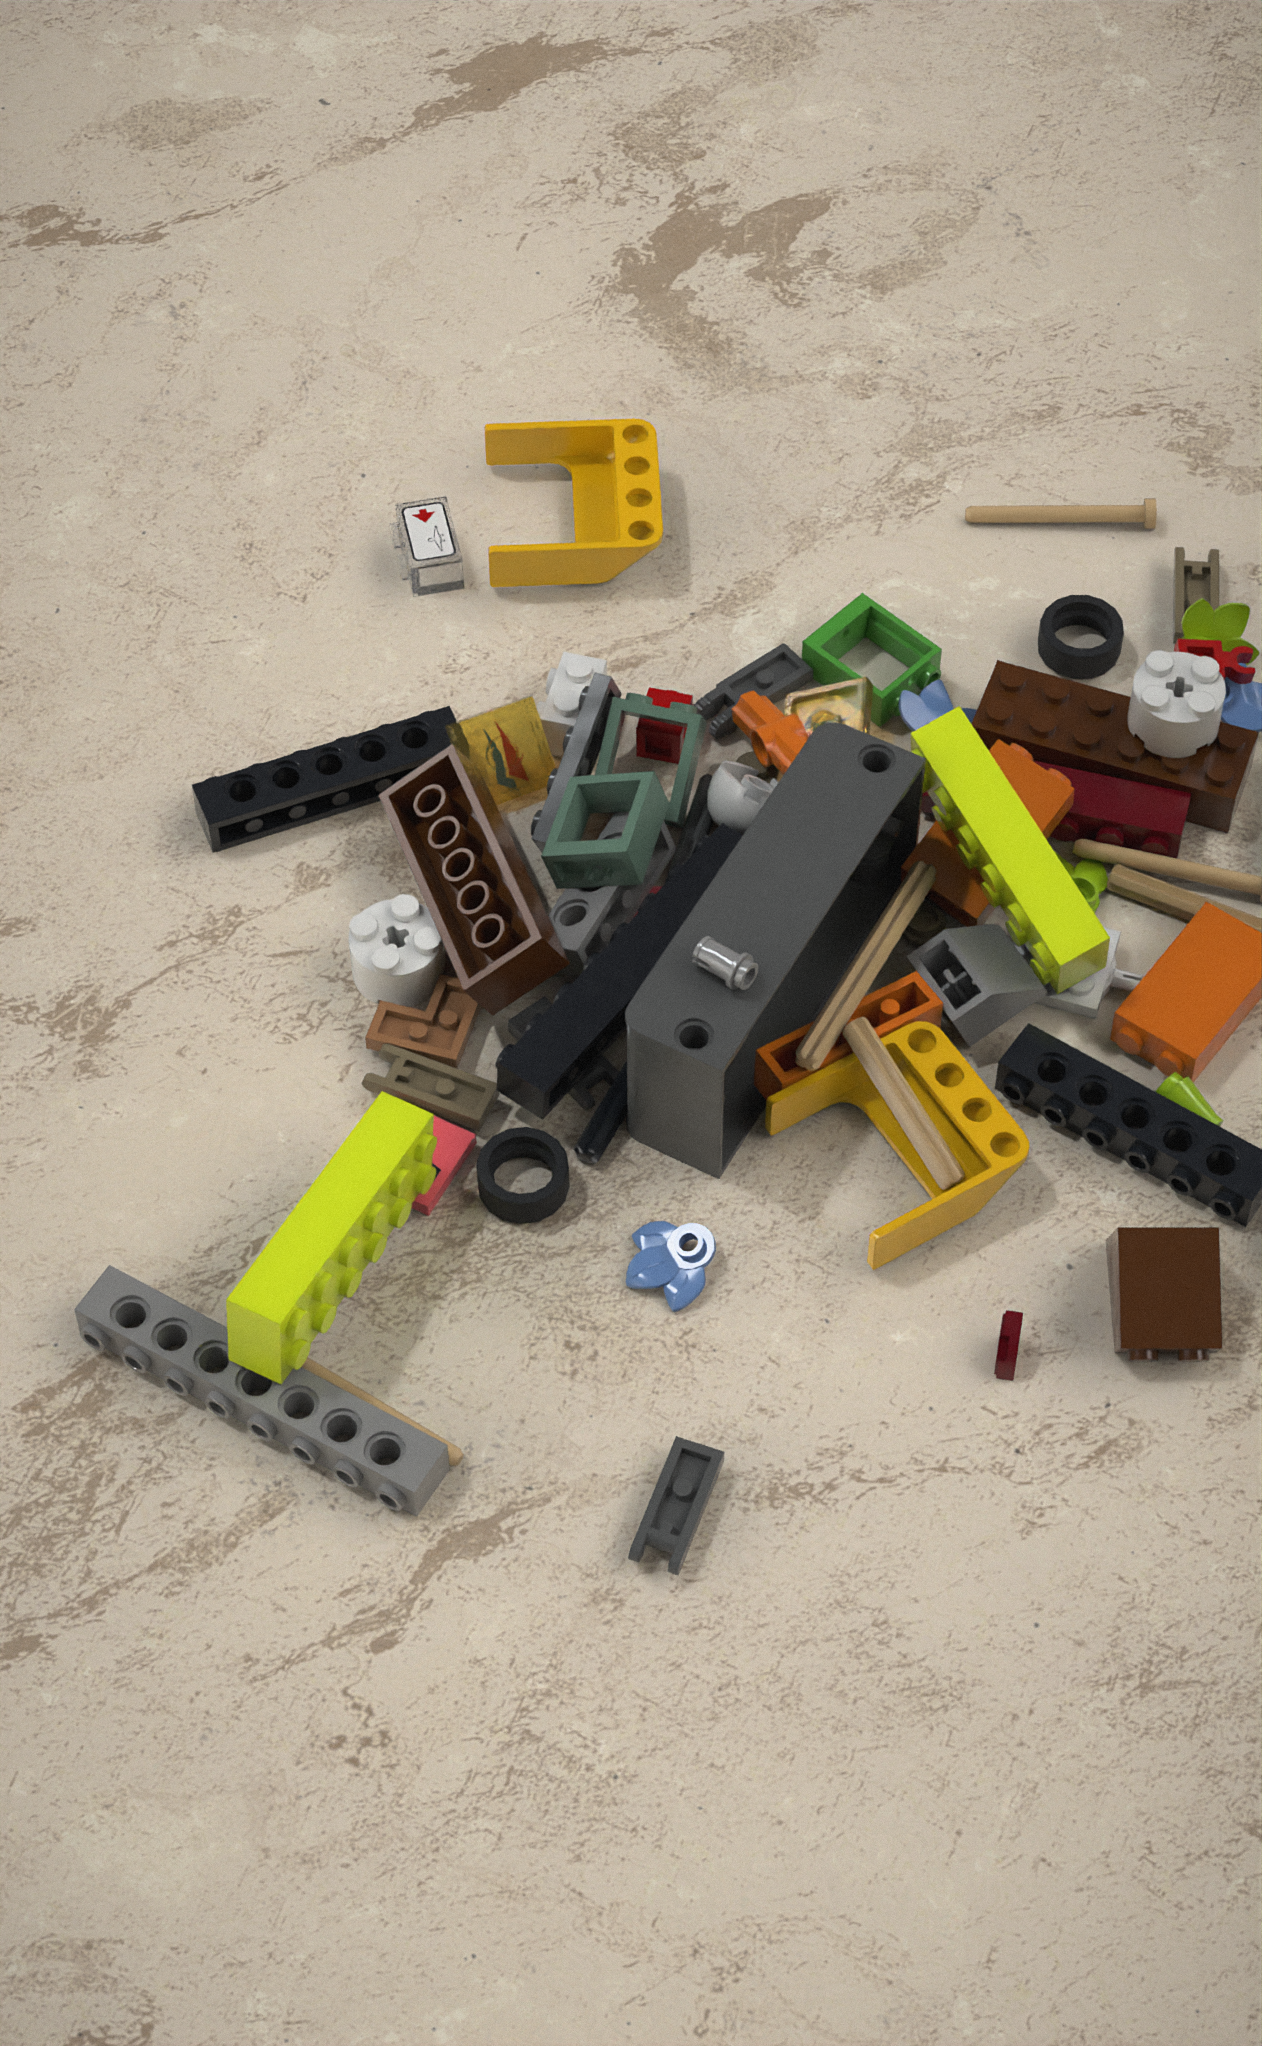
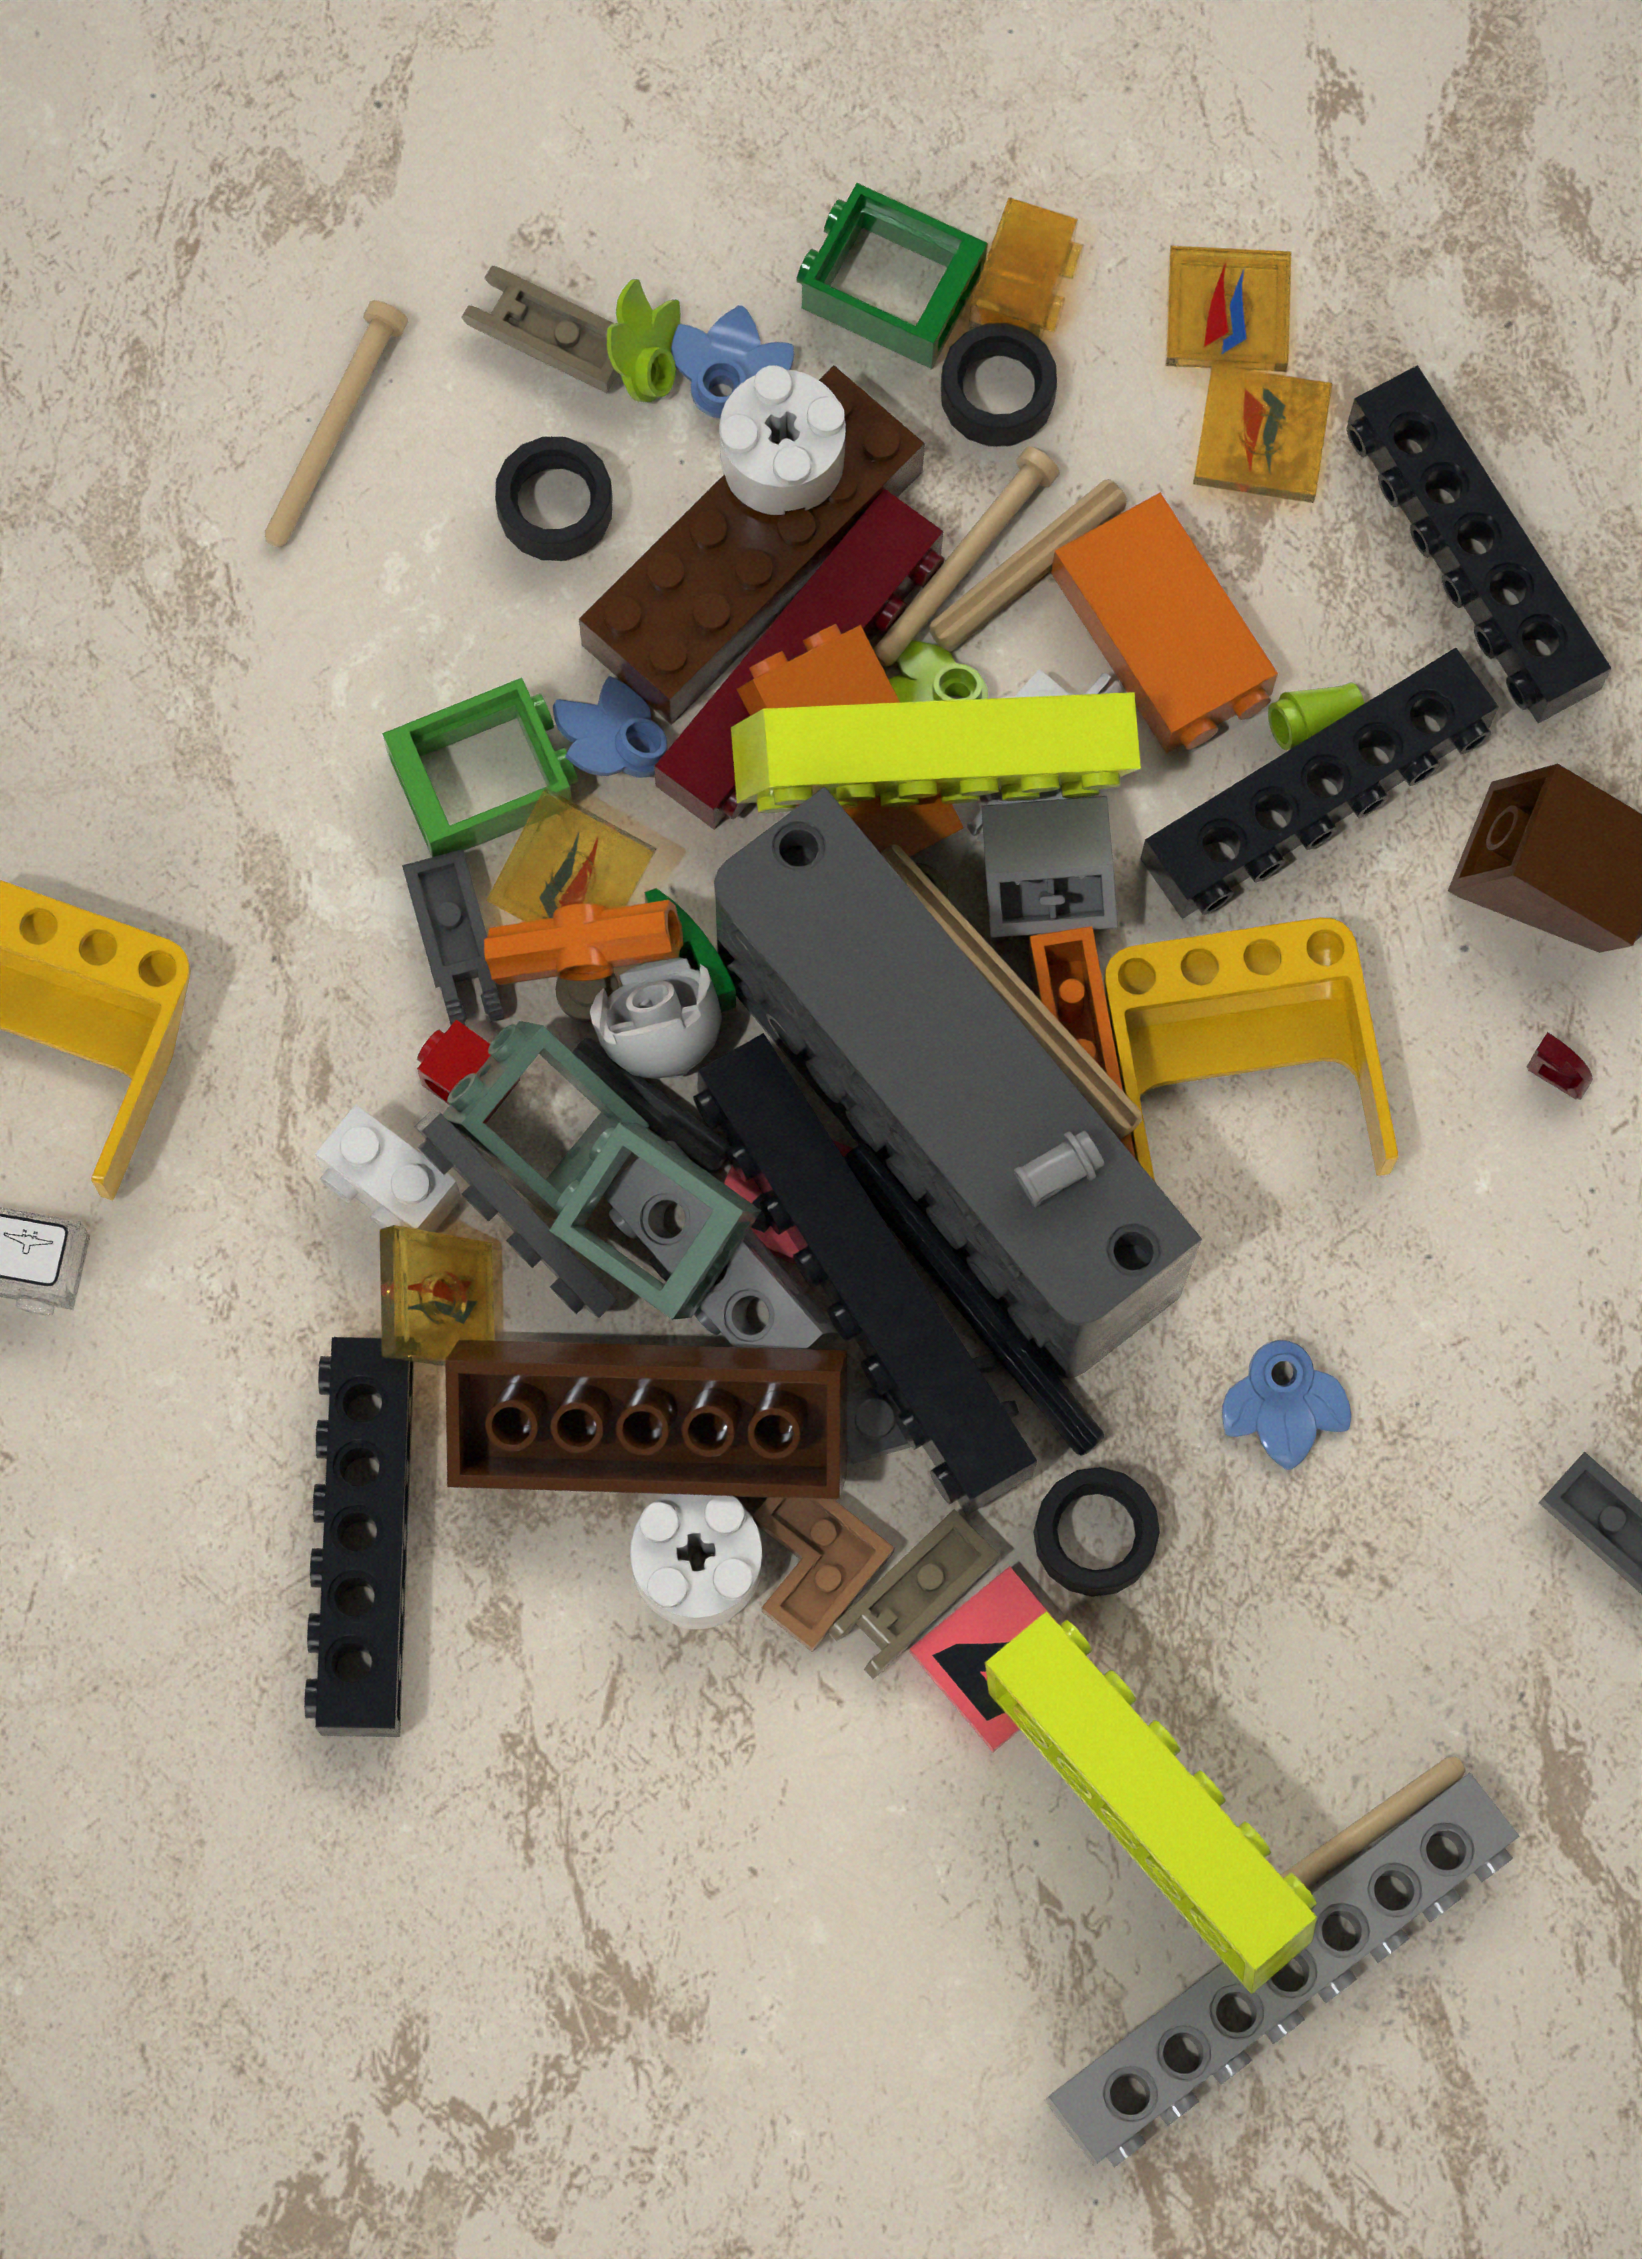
camera: 70 degrees left, 20 degrees up
tan axle [843,1017,965,1190] -> none
red plate [1174,639,1256,684] -> none

